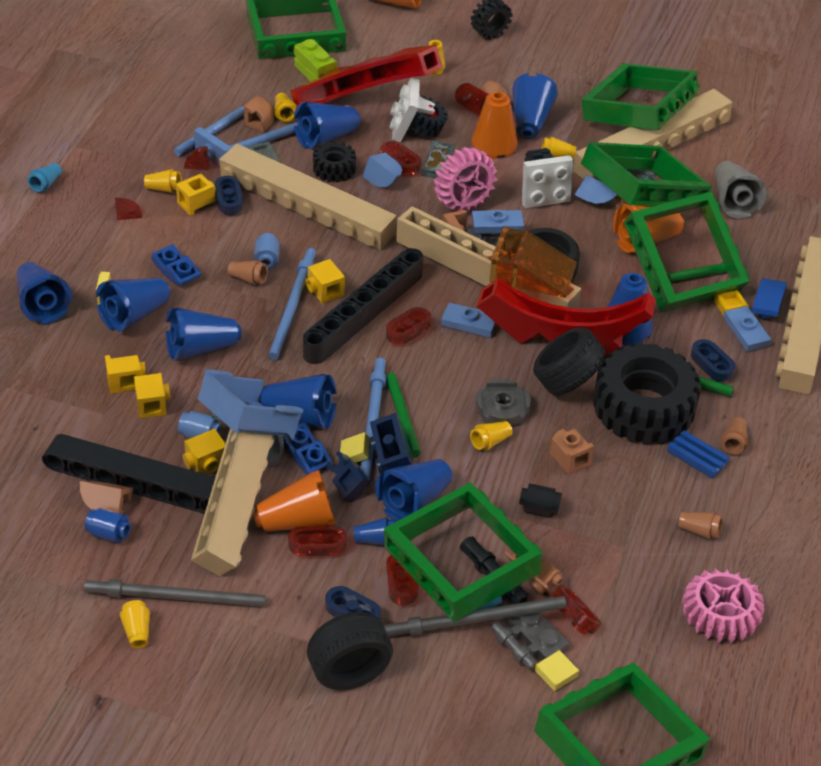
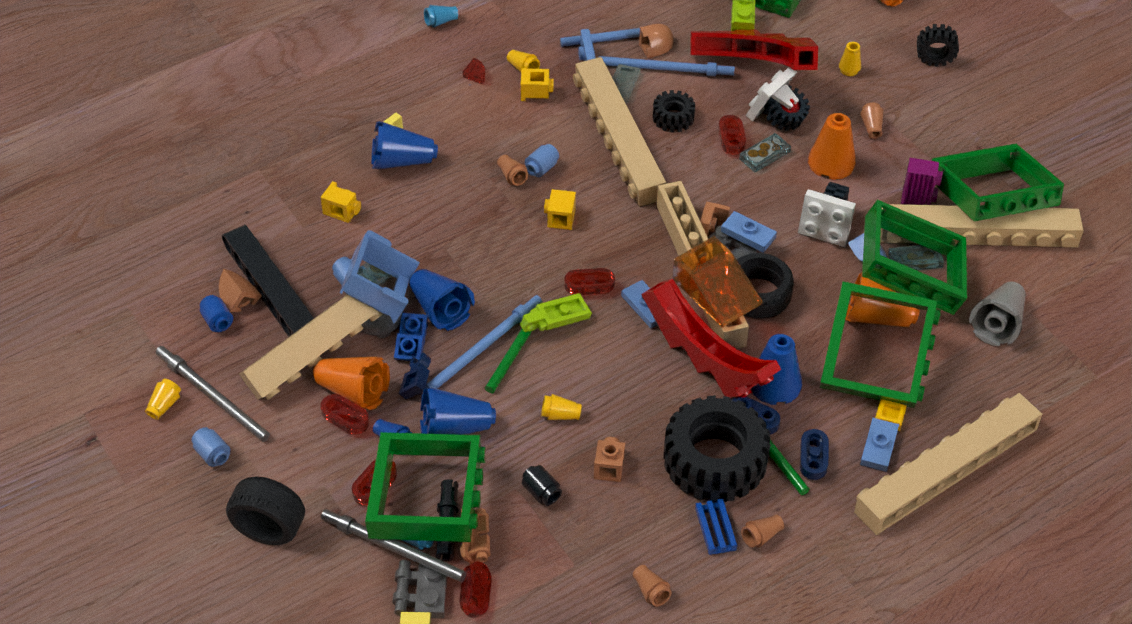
camera: 40 degrees right, 5 degrees up
blue cone [16,262,72,324] -> none
yellow brick [134,373,170,419] -> none
blue slope [151,244,201,286] -> none
blue cone [165,307,242,361] -> none
yellow brick [182,429,226,474] -> none
clear red tile [184,146,209,170] -> none
dark blue plate [215,176,243,215] -> none
medium blue bar [268,248,316,360] -> none
yellow cone [275,93,297,122] -> none
blue cone [294,102,361,149] -> none
black beam [303,248,423,364] -> none
dark blue plate [325,586,381,620] -> none
light yellow tile [340,432,370,463] -> none
medium blue brick [362,153,402,187] -> none
dark blue brick [370,413,414,474] -> none
bright pink gear [433,147,498,212] -> none
clear red plate [455,83,489,116] -> none
flat silver plate [476,379,531,426] -> none
blue cone [512,73,558,139] -> none
black tyre [533,327,605,395] -> none
yellow cone [541,136,577,160] -> none
green bar [667,263,727,283] -> none
blue slope [752,278,788,318] -> none
none -> medium blue brick [191,427,231,467]
none -> lime hinge [520,293,592,332]
none -> magenta brick [900,158,943,205]

